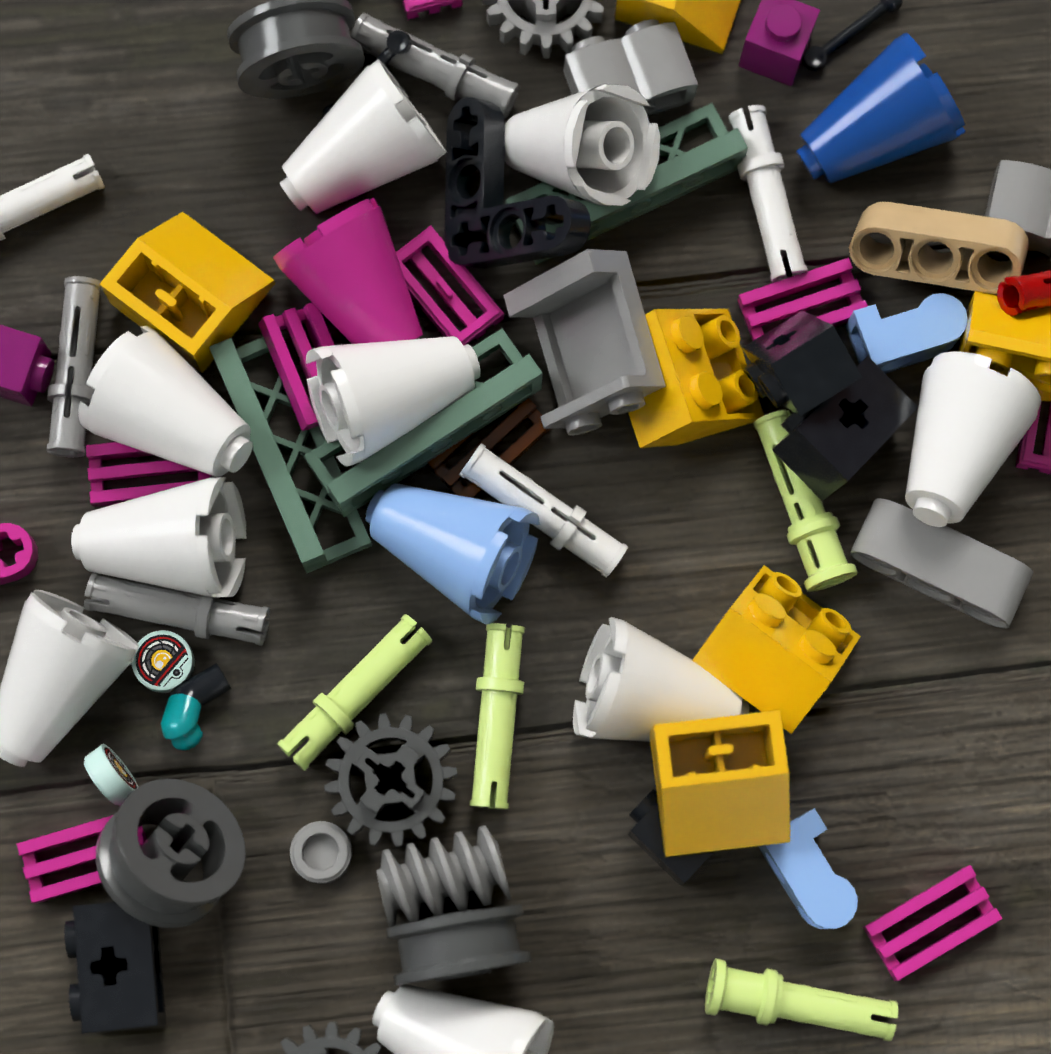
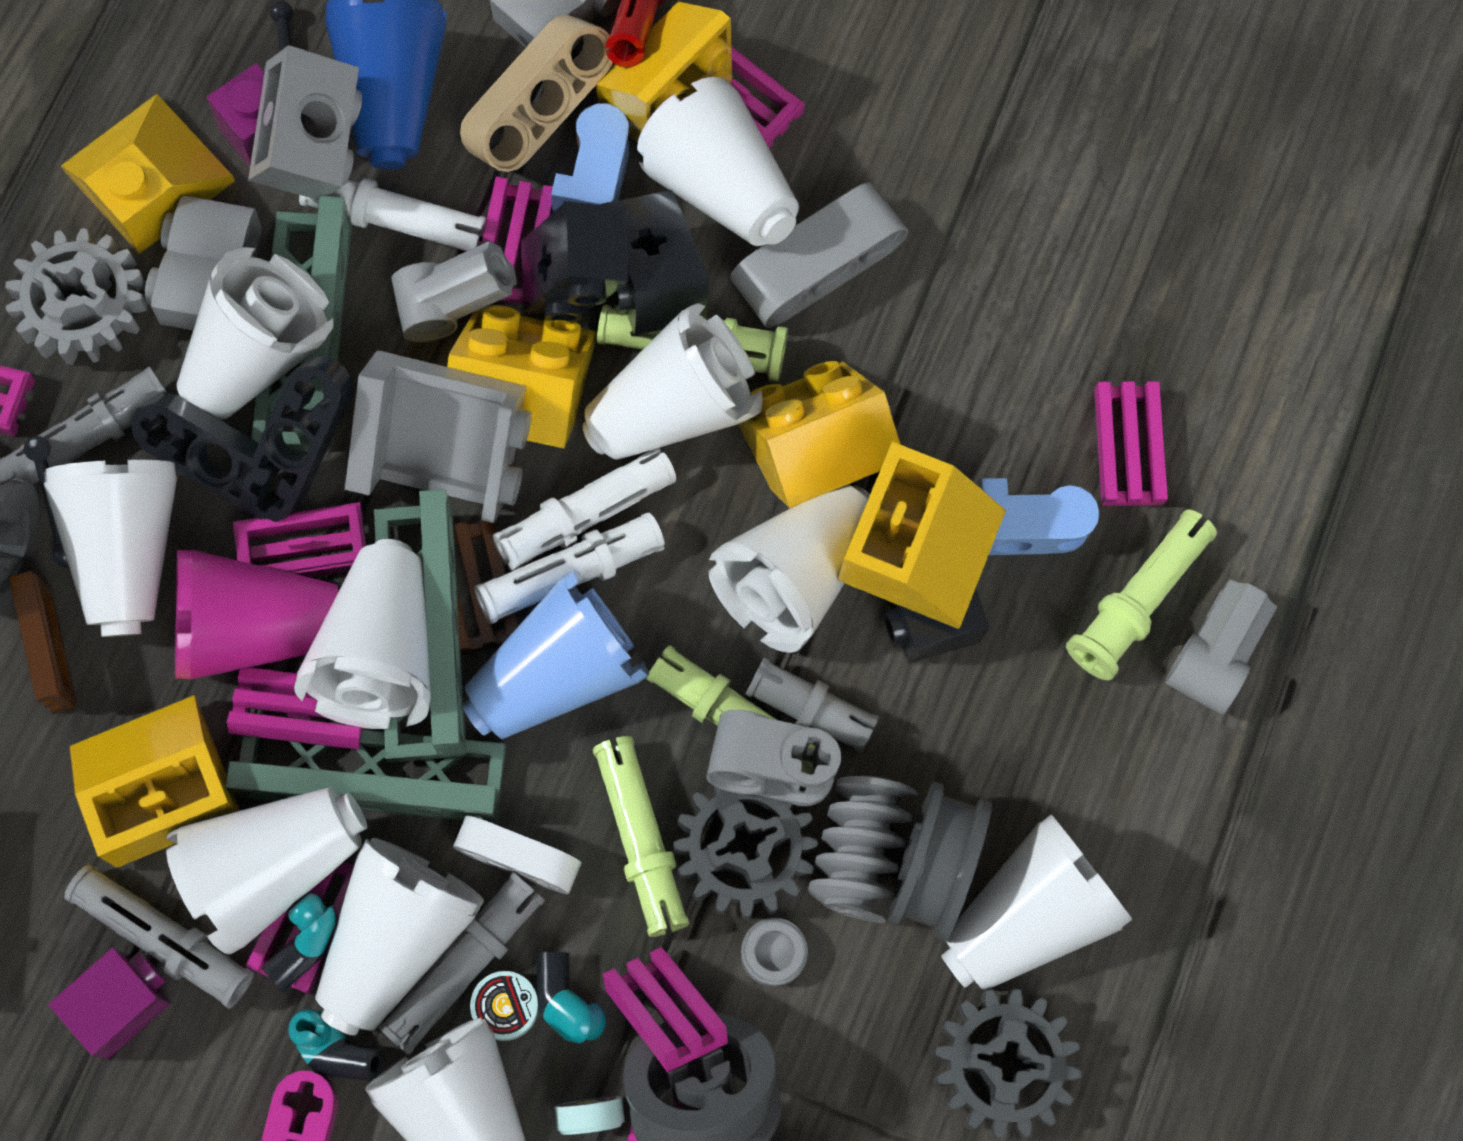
camera: 65 degrees left, 5 degrees down
none -> reddish brown tile [9,571,77,714]
none -> light grey brick [248,45,362,200]
none -> arm [261,893,337,992]
none -> arm [288,1009,384,1081]
none -> light grey piece [391,241,517,342]
none -> white beam [453,816,581,894]
none -> white pin [493,448,676,571]
none -> white cone [583,303,763,460]
none -> dark pink tile [603,947,728,1072]
none -> light grey piece [706,710,841,806]
none -> light grey pin [745,658,879,753]

